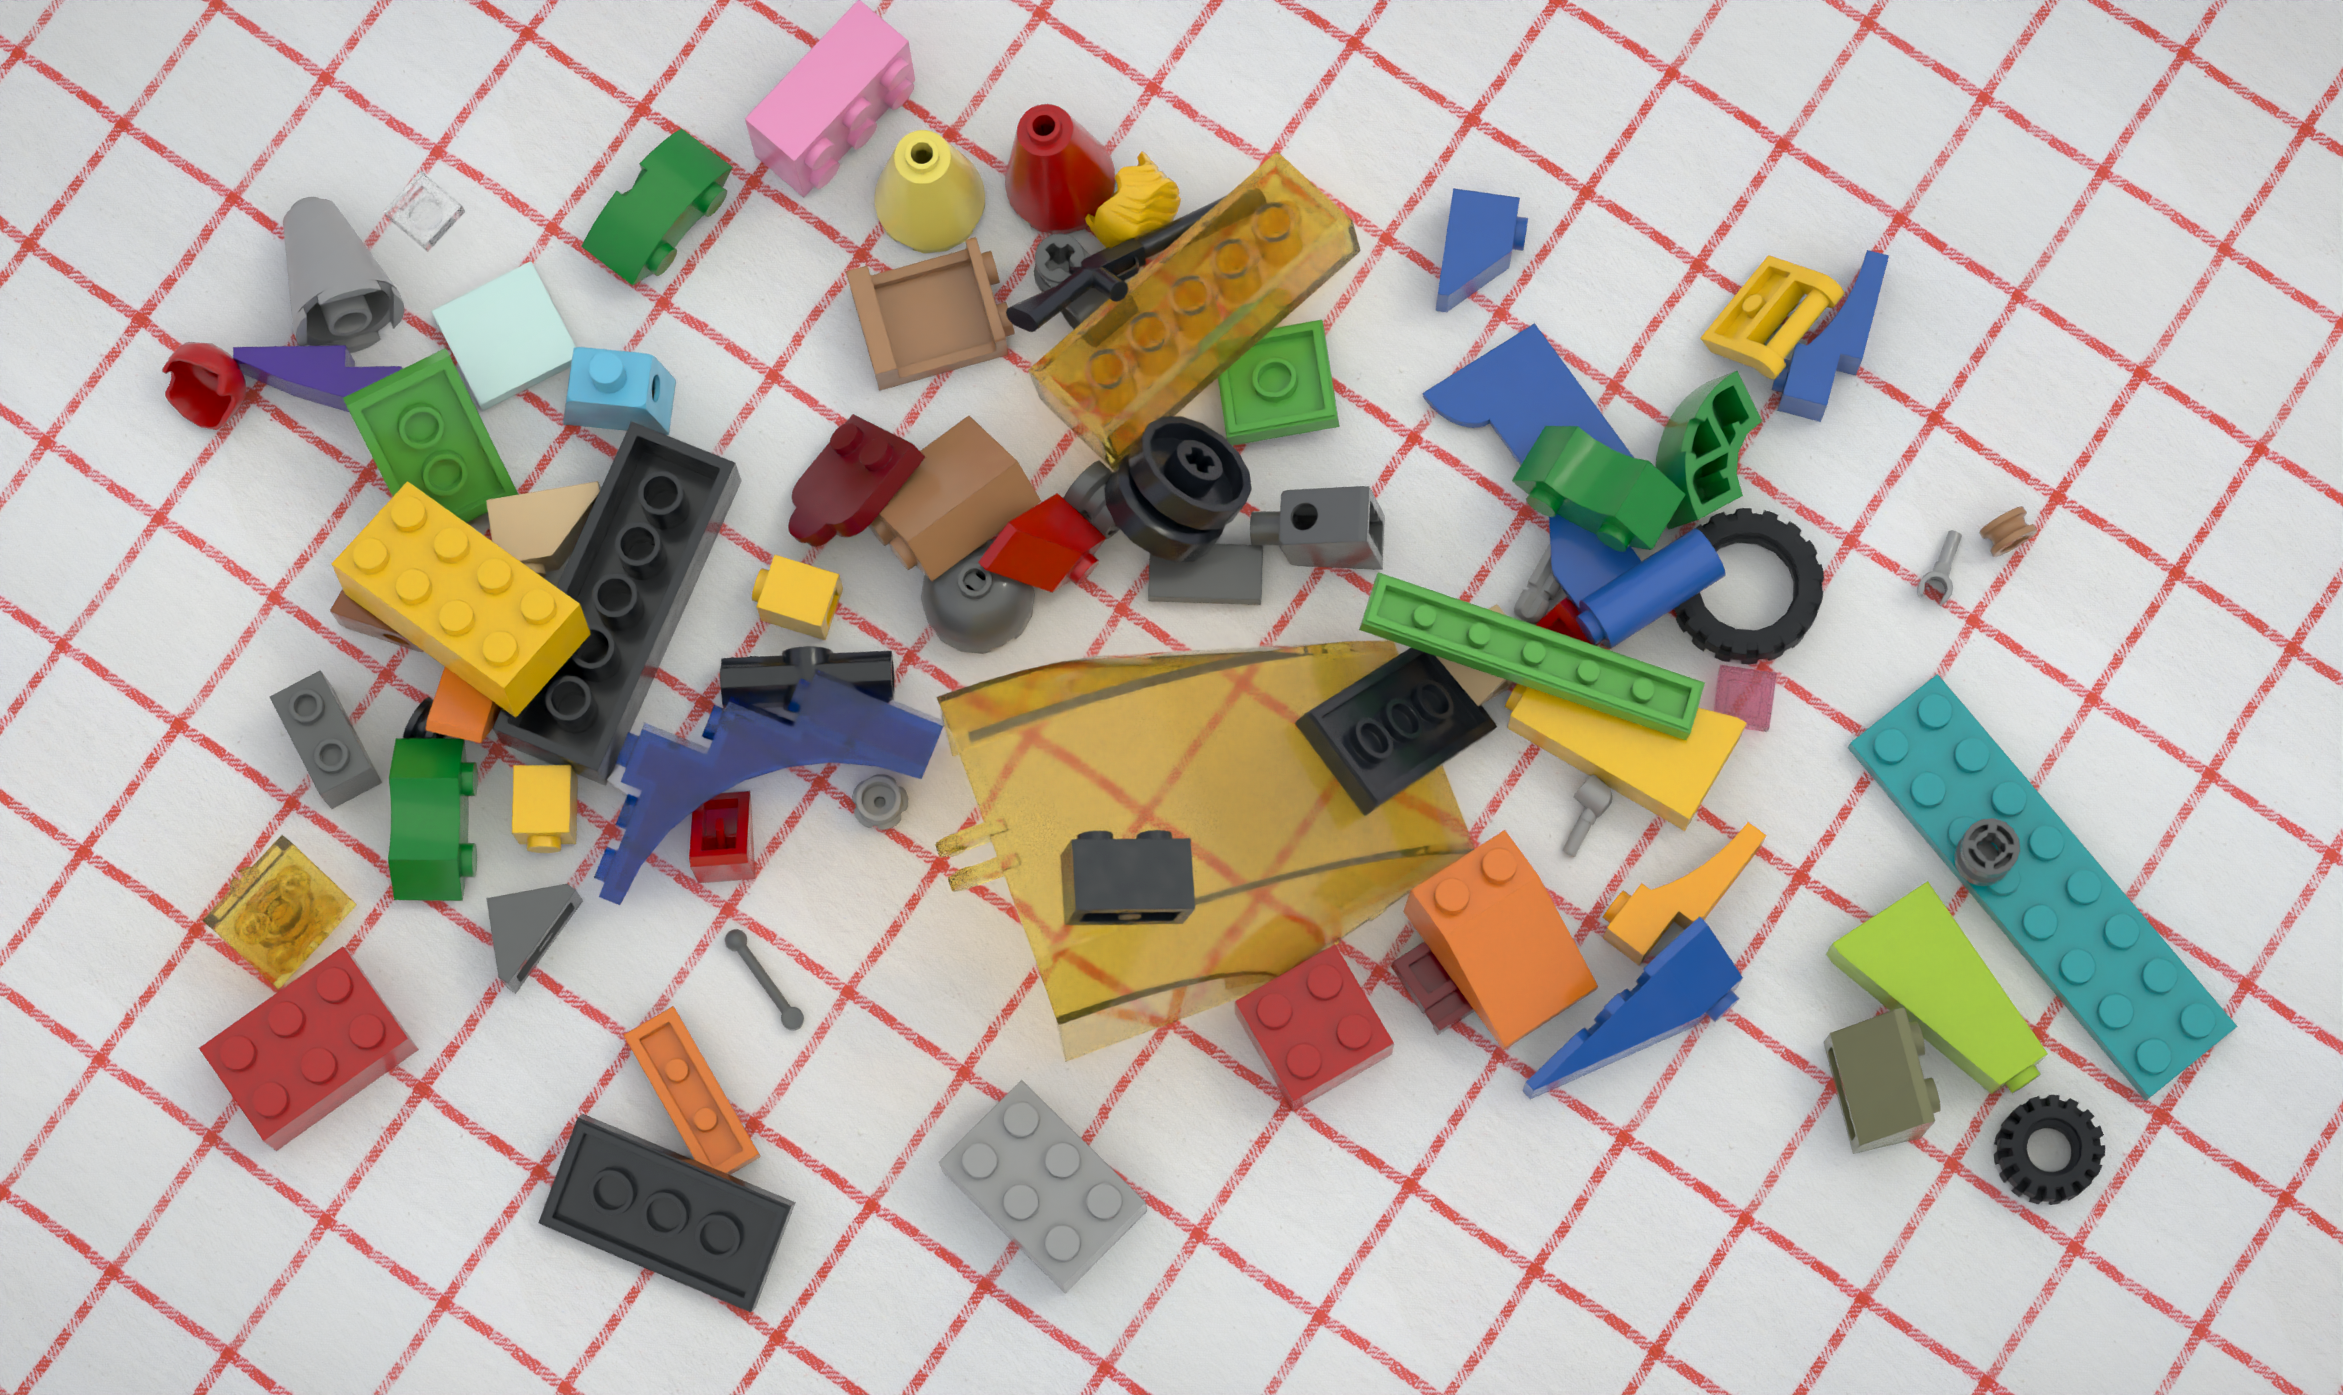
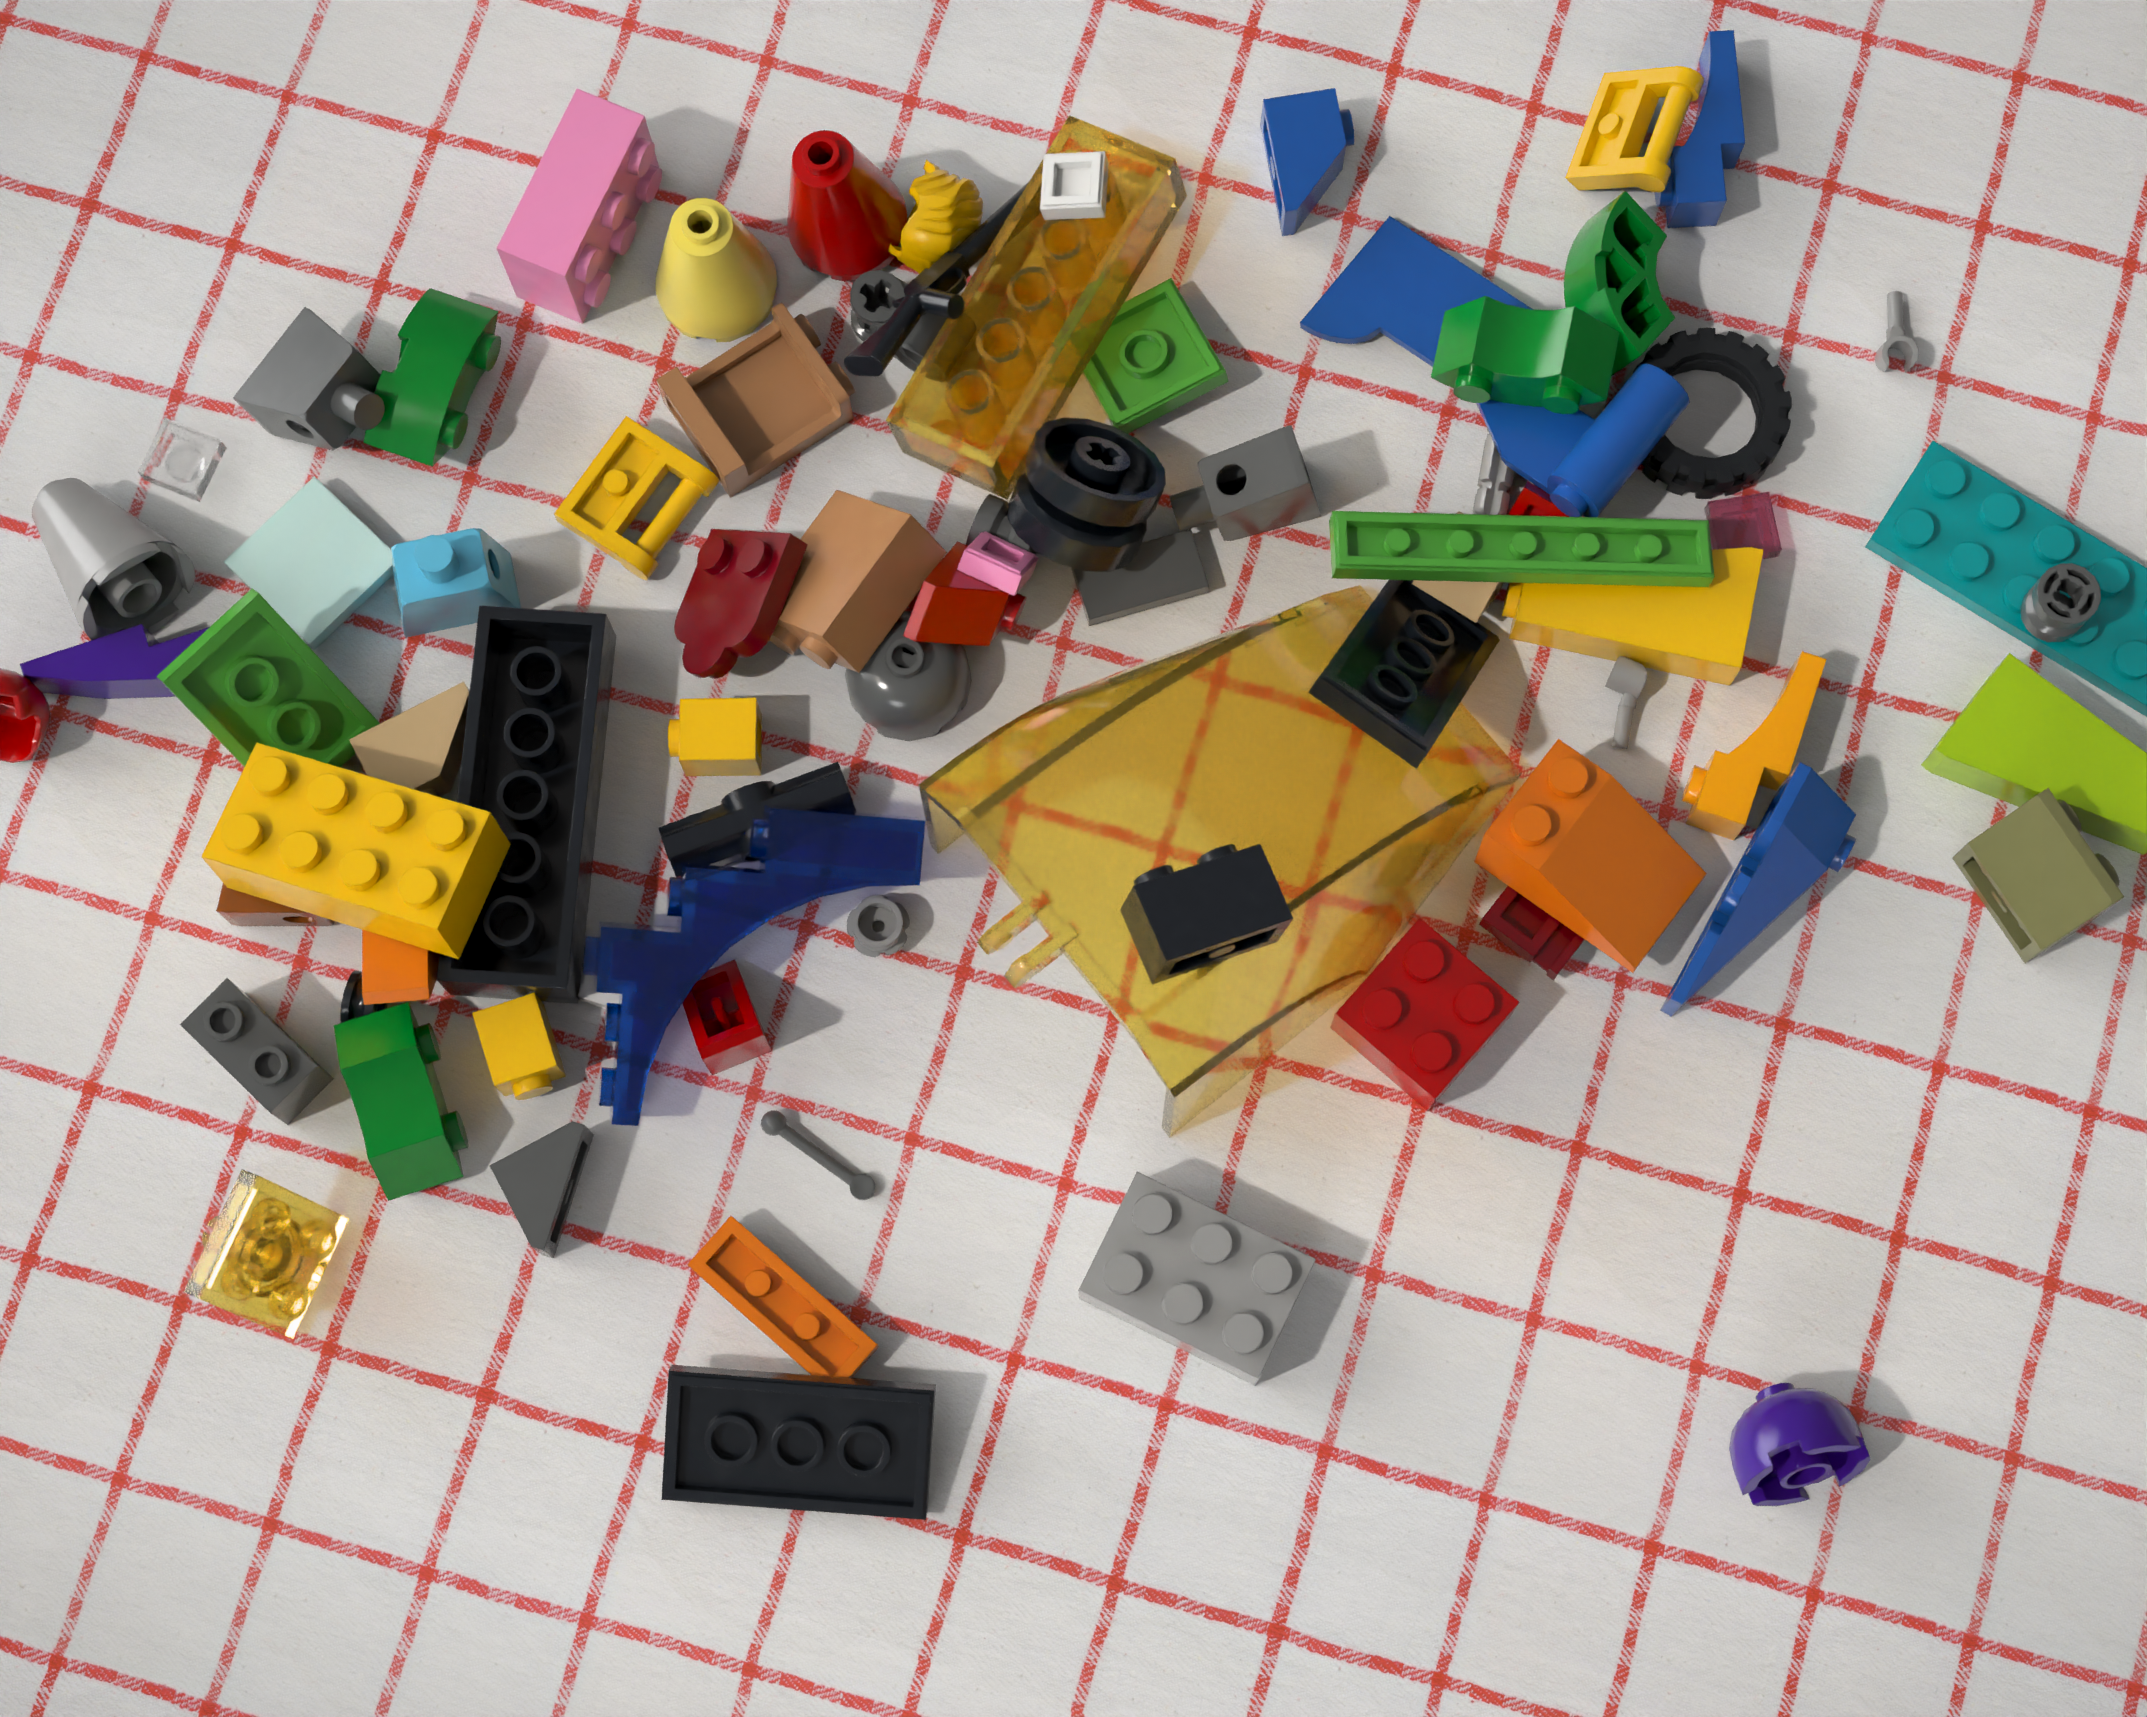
camera: 20 degrees left, 0 degrees up
red brick [199,946,419,1151] -> none
medium nougat bush [1979,506,2038,557] -> none
none -> torso [233,307,385,451]
none -> yellow plate [554,416,719,580]
none -> bright pink tile [957,531,1039,596]
none -> white tile [1040,151,1109,220]

